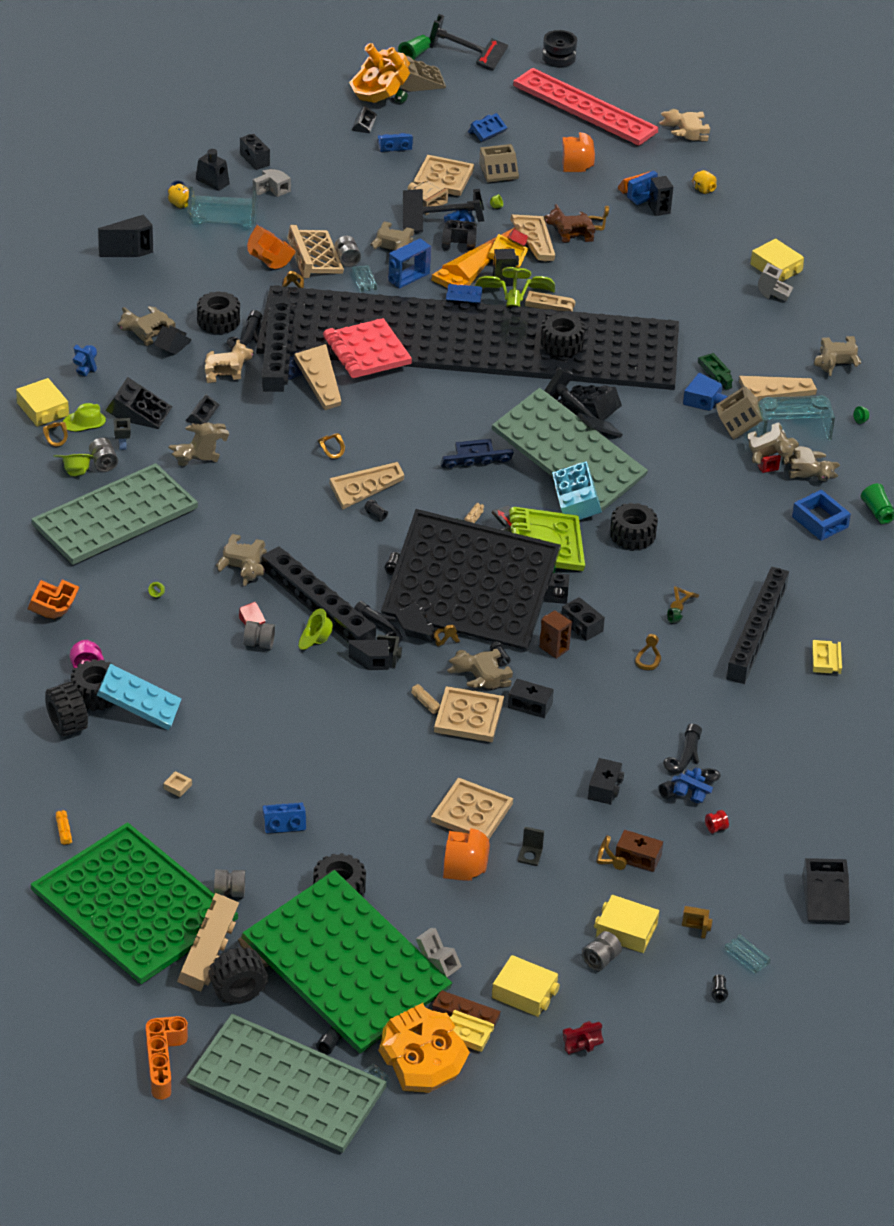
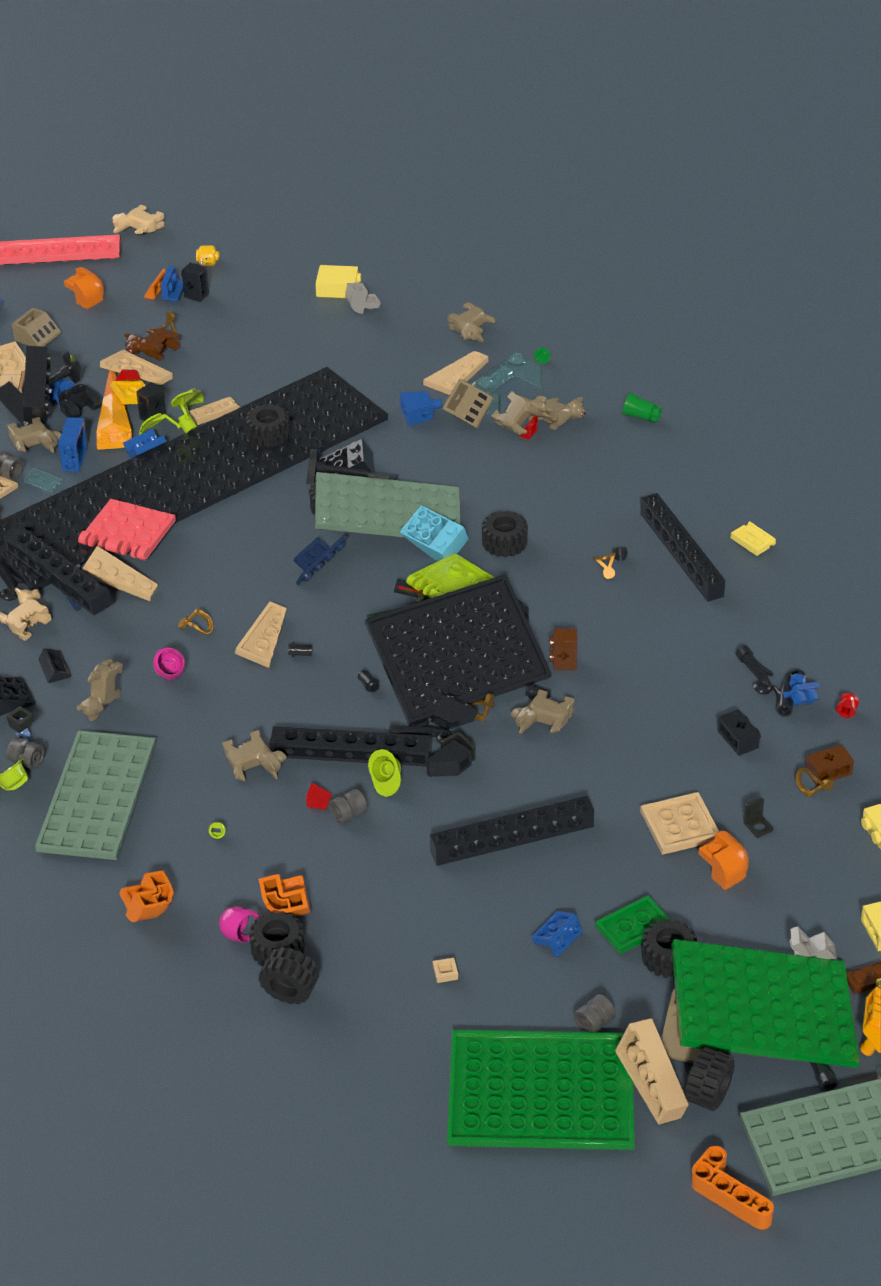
camera: 40 degrees left, 0 degrees up
light orange axle [56,810,72,845] -> none
medium azure plate [97,664,181,730] -> none
tan axle [411,684,440,714] -> none
tan plate [434,686,504,742] -> none
tan axle [465,503,484,523] -> none
black brick [508,679,554,718] -> none
black brick [561,597,605,641] -> none
pearl gold piece [635,634,661,670] -> none
dark green hinge [667,608,683,623] -> none
dark green hinge [698,353,733,390] -> none
blue window [792,490,851,541] -> none
none -> black brick [23,346,51,424]
none -> dark pink helmet [153,647,186,681]
none -> orange brick [258,874,311,918]
none -> black brick [430,796,594,866]
none -> green plate [595,895,670,955]
none -> black hinge [612,548,628,561]

